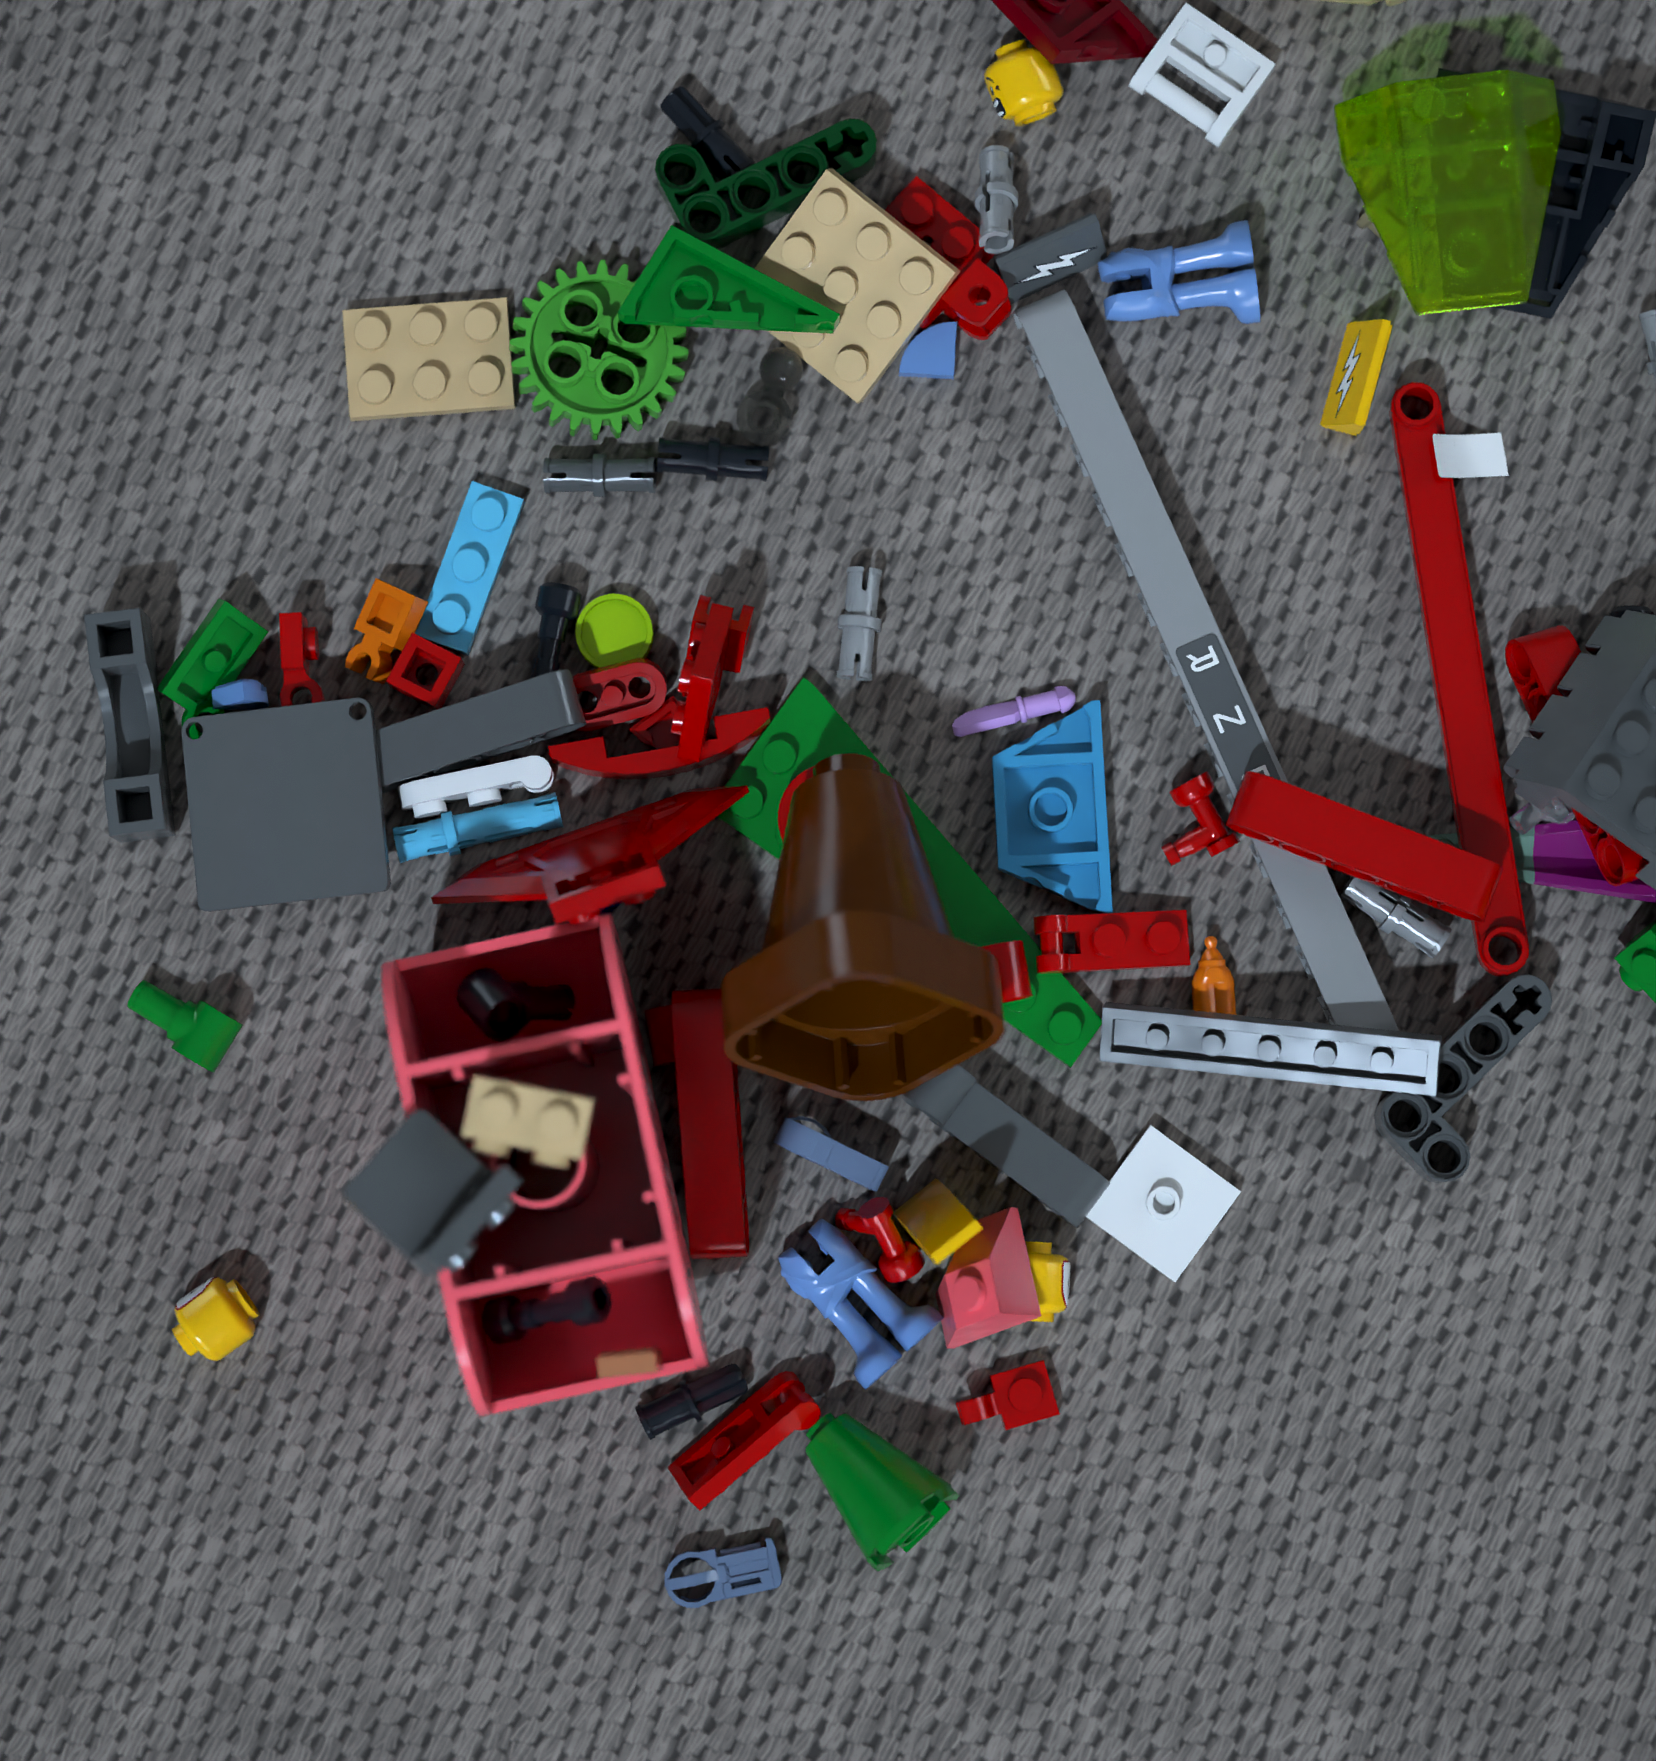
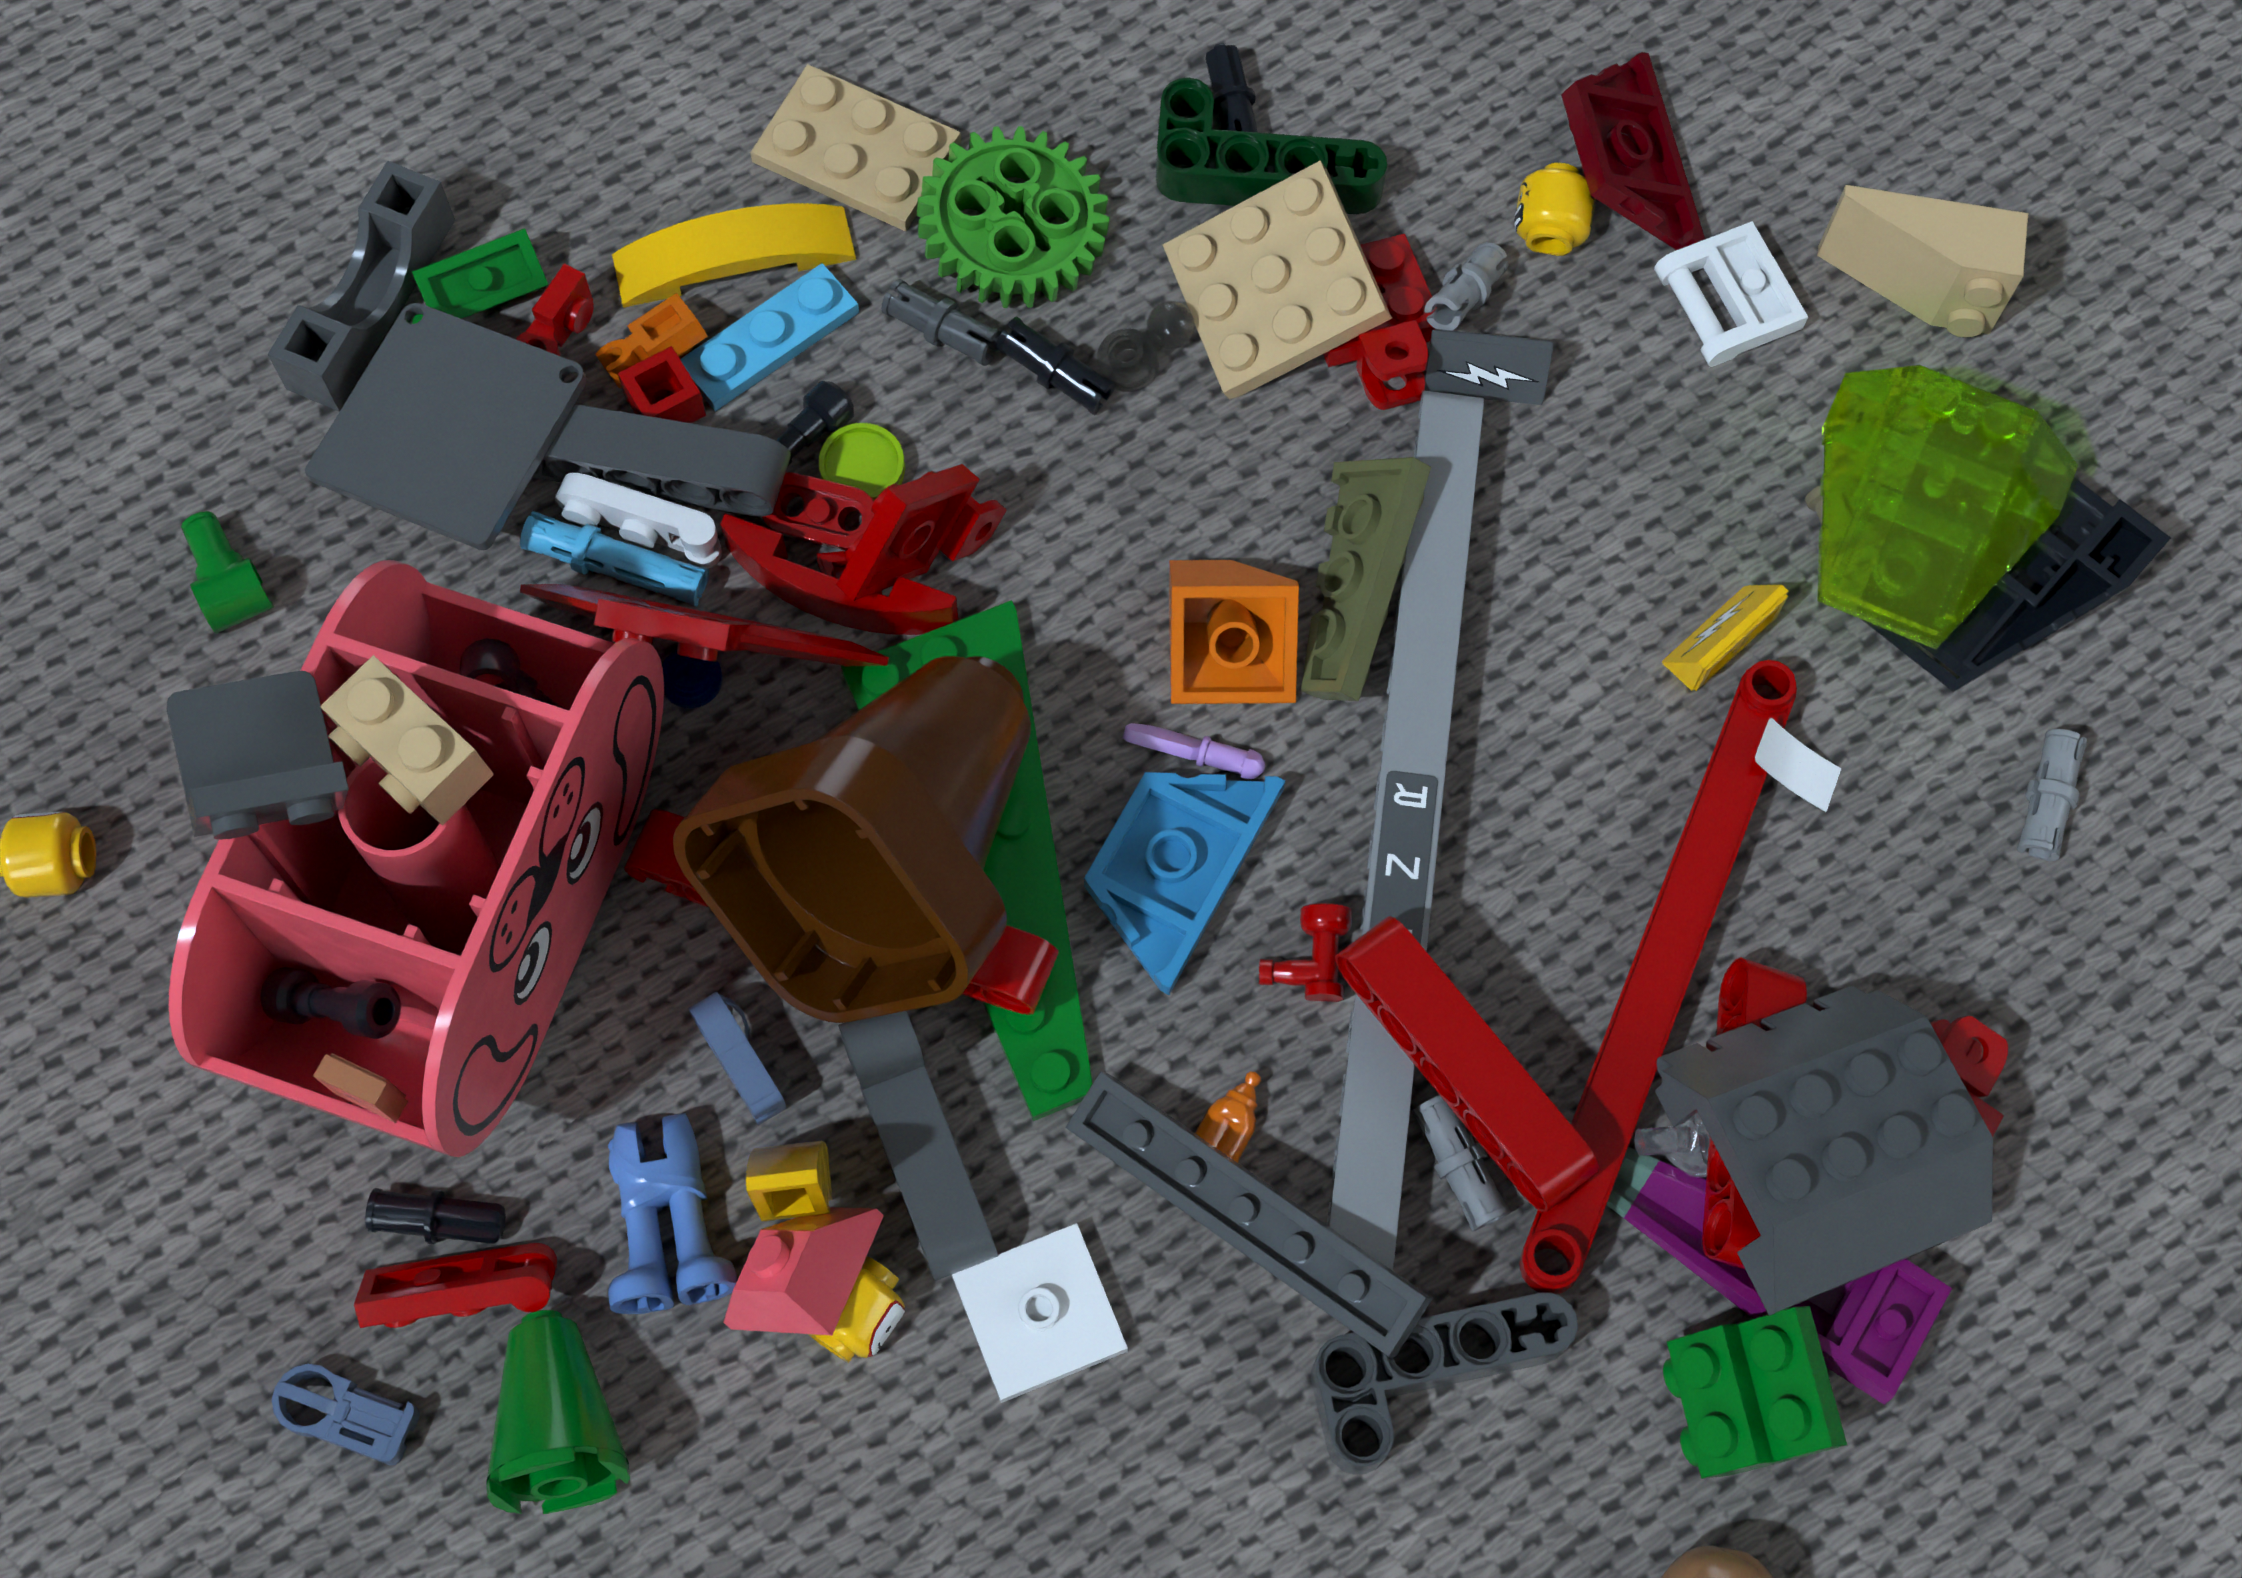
camera: 30 degrees right, 15 degrees down
medium blue tile [211,679,269,710] -> none
green wing [618,225,840,334] -> none
red beam [672,989,749,1259] -> none
red piece [835,1197,925,1283] -> none
light grey pin [837,566,882,681] -> none
medium blue tile [899,322,957,379] -> none
red plate [955,1360,1060,1430] -> none
red plate [1033,910,1190,974] -> none
medium blue piece [1098,220,1261,324] -> none
none -> yellow slope [612,203,856,308]
none -> orange slope [1169,560,1299,704]
none -> olive wing [1301,457,1431,701]

